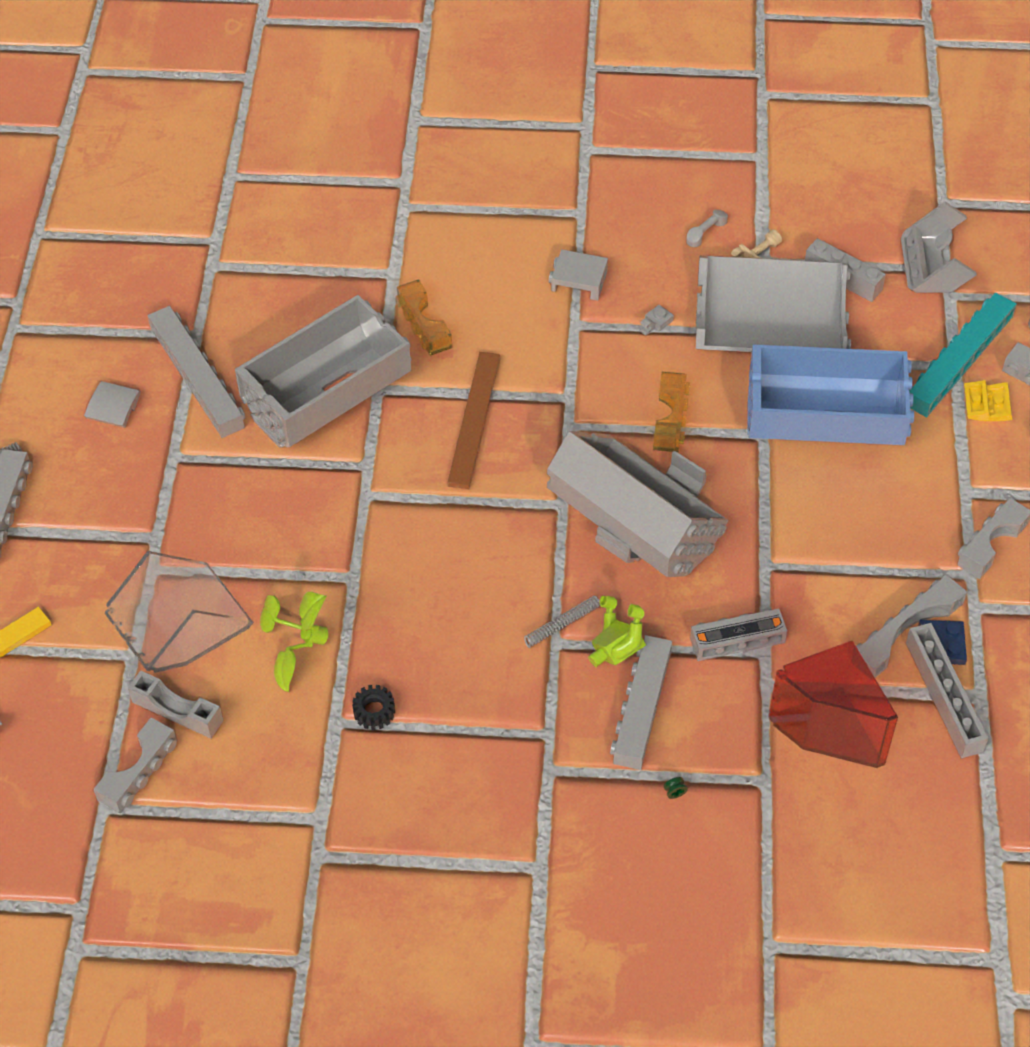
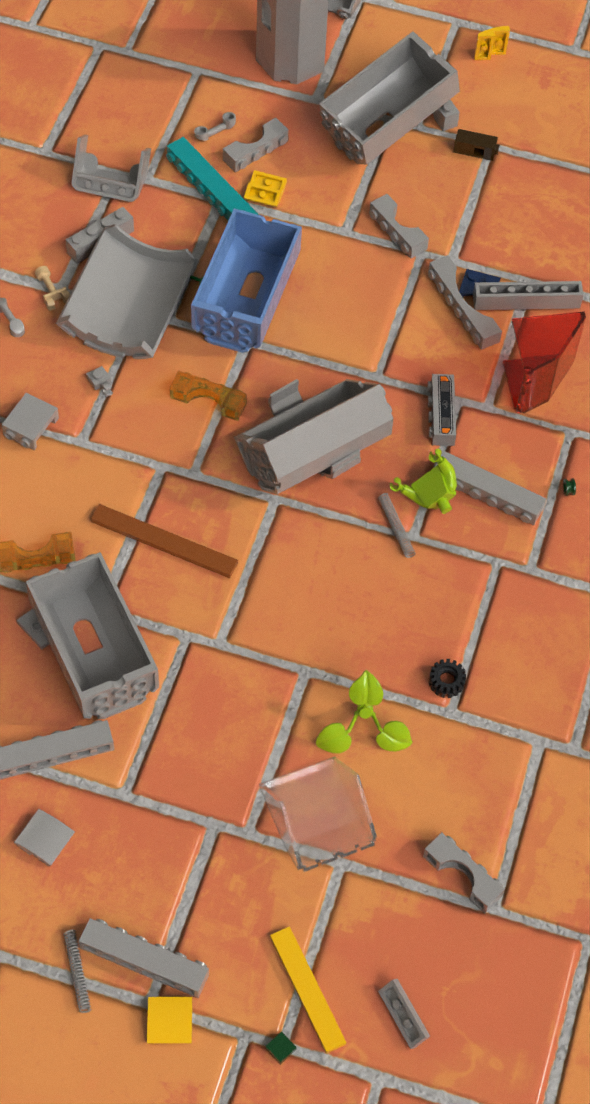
camera: 80 degrees left, 5 degrees up
light grey arch [128,670,223,739] -> none

